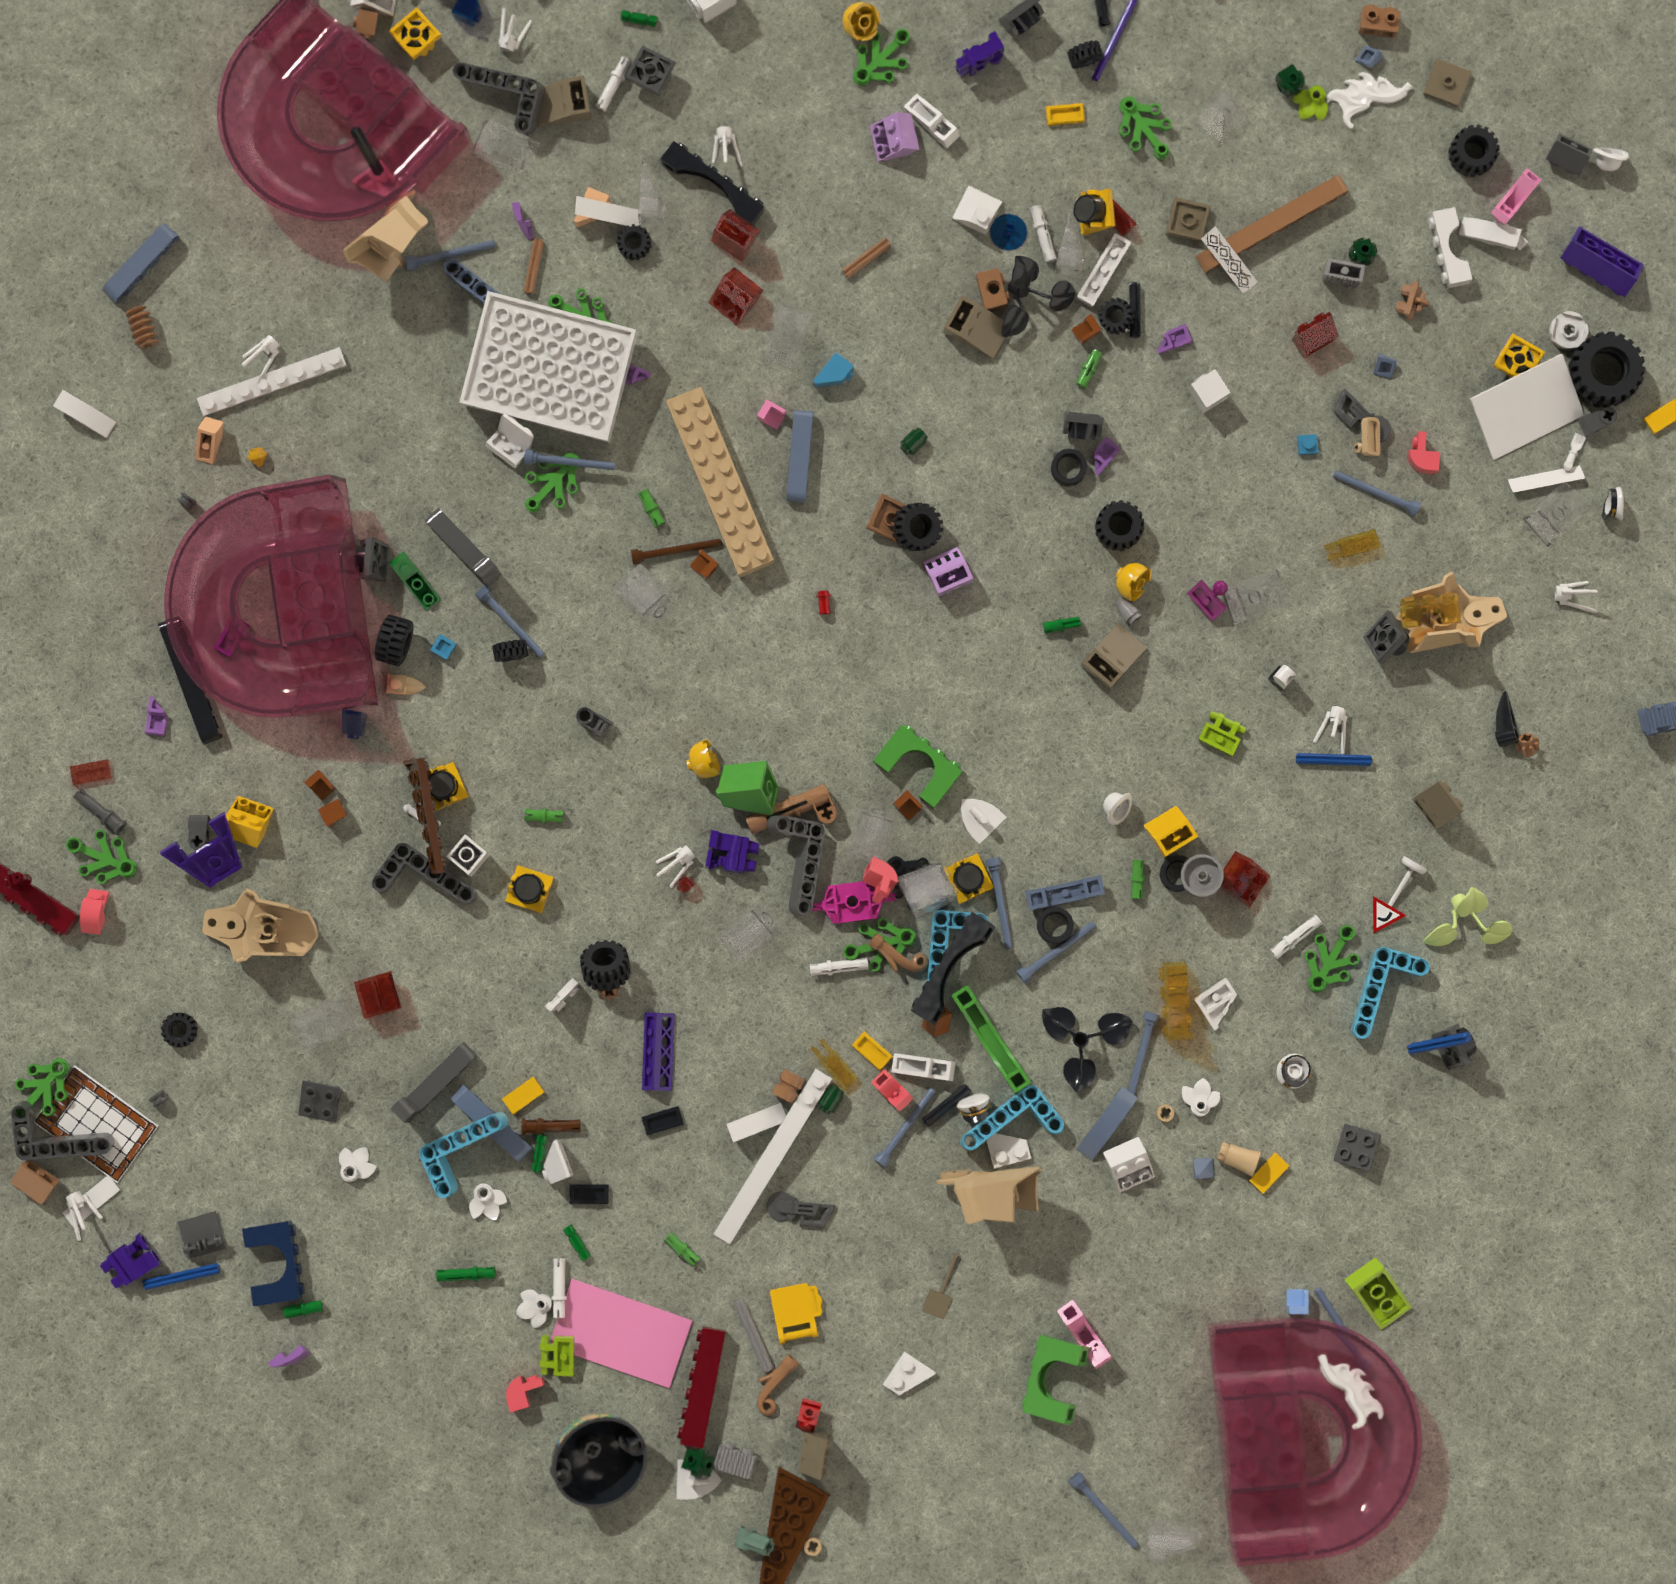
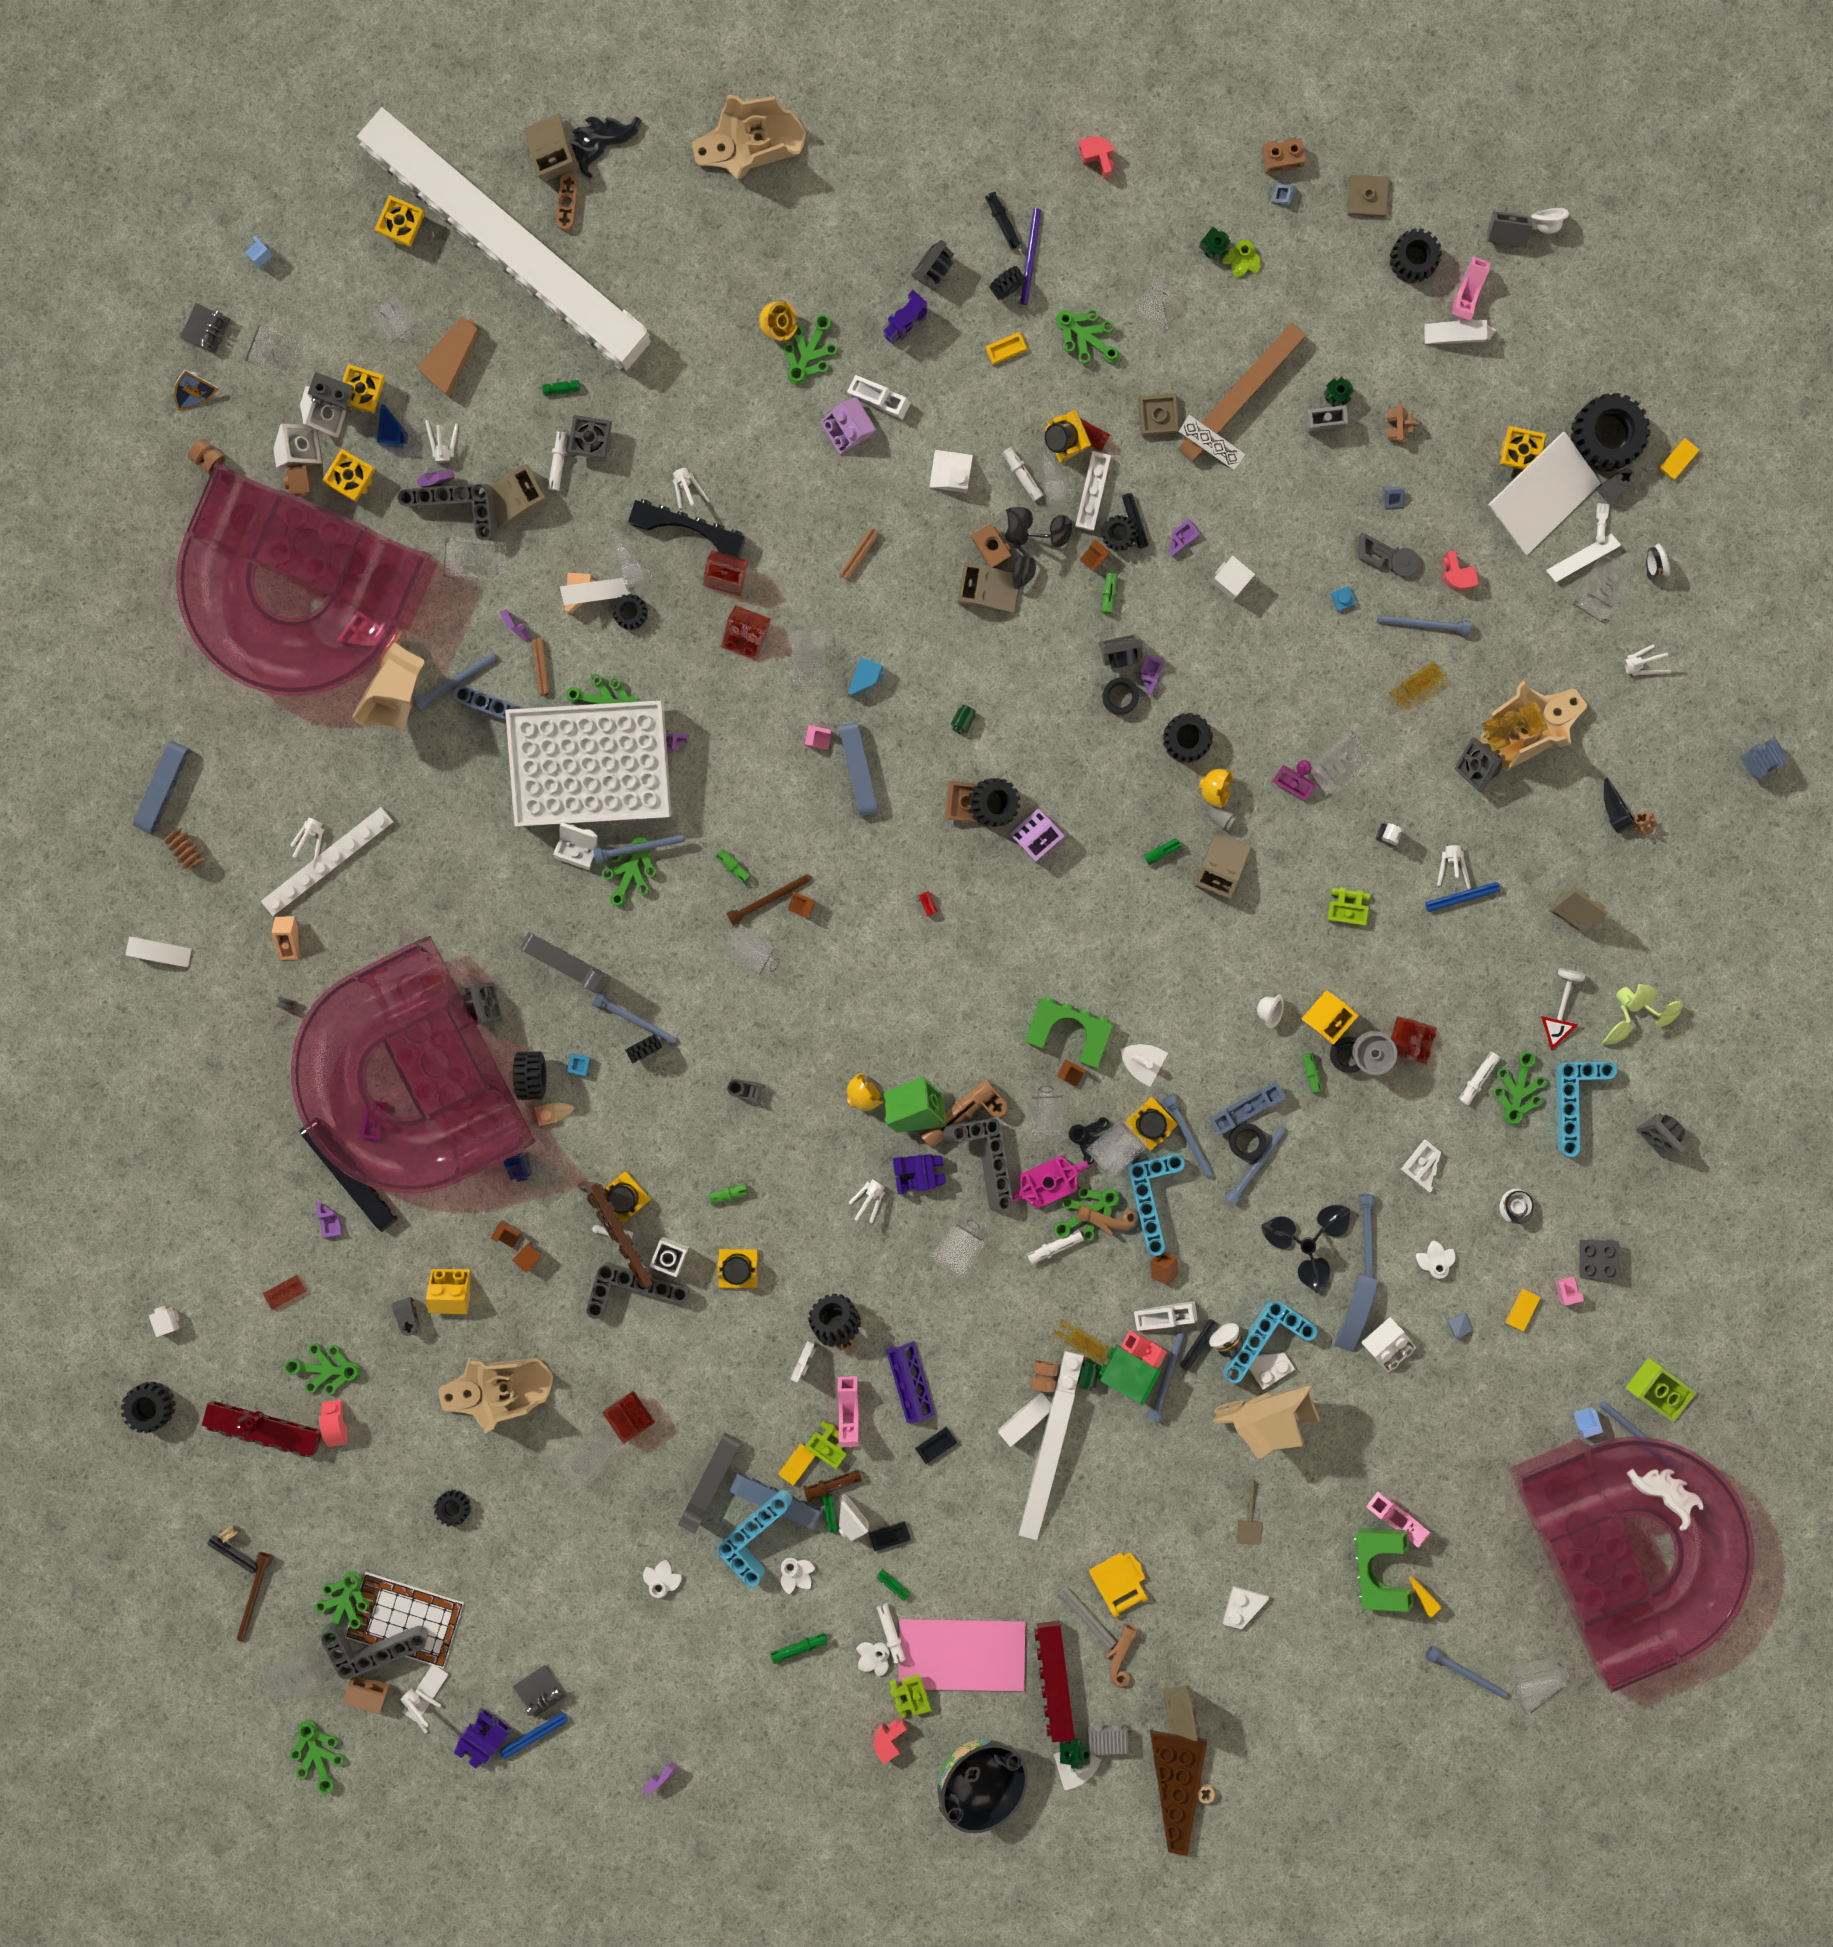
camera: 20 degrees left, 5 degrees up
dark grey pin [73,789,127,835] -> none
dark grey bush [149,1090,168,1108] -> none
dark purple wing [160,811,242,888] -> none
dark blue arch [242,1221,305,1307] -> none
yellow plate [248,447,267,468] -> none
green axle [283,1300,323,1318] -> none
dark grey hinge [298,1080,343,1123] -> none
black axle [350,126,384,176] -> none
green slope [389,551,441,611] -> none
bright green pin [664,1232,700,1267] -> none
tan brick [666,387,774,578] -> none
clear red plate [677,876,695,893] -> none
sand green piece [735,1526,774,1555] -> none
dark grey piece [767,1192,835,1228] -> none
red brick [795,1398,822,1433] -> none
yellow tile [852,1031,893,1071] -> none
coral brick [862,856,898,904] -> none
black arch [911,912,995,1026] -> none
bright green arch [951,985,1031,1093] -> none
clear blue piece [990,214,1027,251] -> none
tan bush [1156,1105,1174,1122] -> none
clear yellow wedge [1158,962,1194,1041] -> none
tan plant [1216,1142,1261,1177] -> none
clear red slope [1292,312,1339,359] -> none
white piece [1326,72,1413,129] -> none
tan piece [1354,417,1380,457] -> none
blue axle [1407,1032,1472,1055] -> none
white arch [1428,207,1472,288] -> none
white plate [1549,311,1588,350] -> none
dark purple slope [1560,226,1644,297] -> none
none -> medium lavender slope [416,470,455,486]
none -> lime plate [805,1420,851,1469]
none -> bright pink arch [838,1376,859,1447]
none -> green slope [1098,1344,1161,1406]
none -> yellow slope [1409,1576,1441,1618]
none -> bright pink panel [1555,1277,1584,1306]

